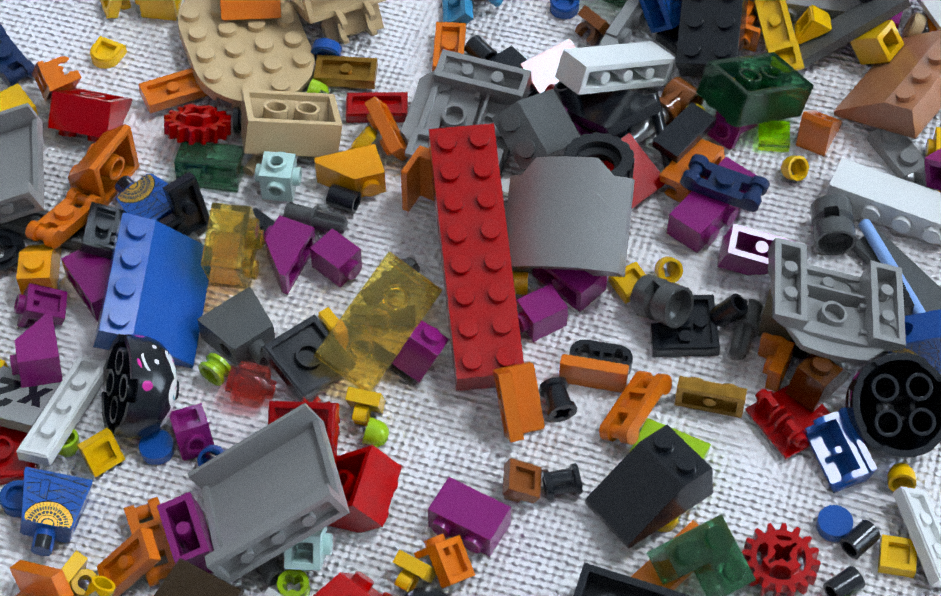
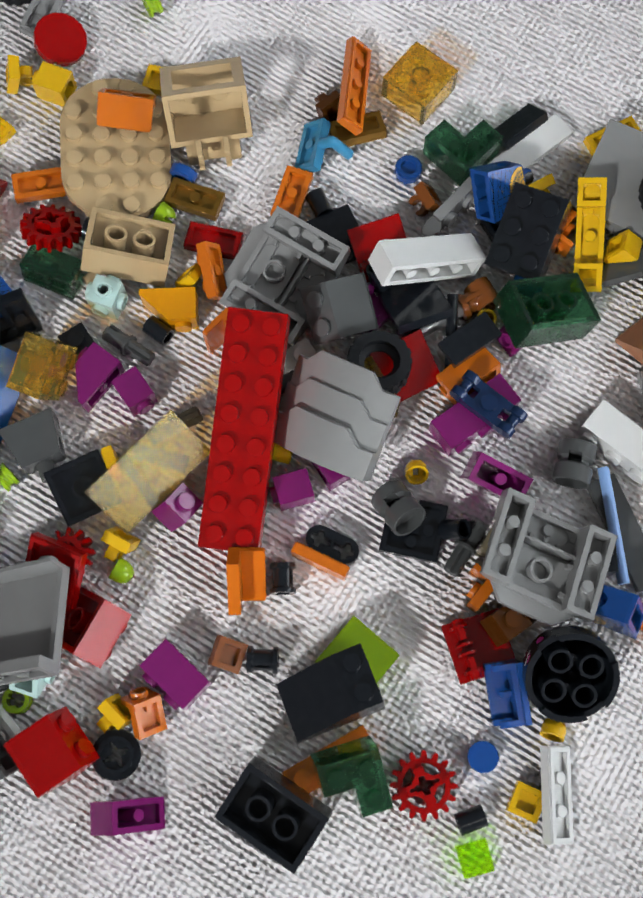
camera: 15 degrees right, 20 degrees up
clear red head [225,360,277,408] -> none
orange plate [599,371,672,445] -> none
yellow tile [608,262,646,304] -> none
pearl gold plate [674,376,747,418] -> none
clear neon green tile [758,120,790,152] -> none
yellow hinge [781,155,809,181] -> none
orange slope [796,110,843,157] -> none
black hinge [840,520,881,559] -> none

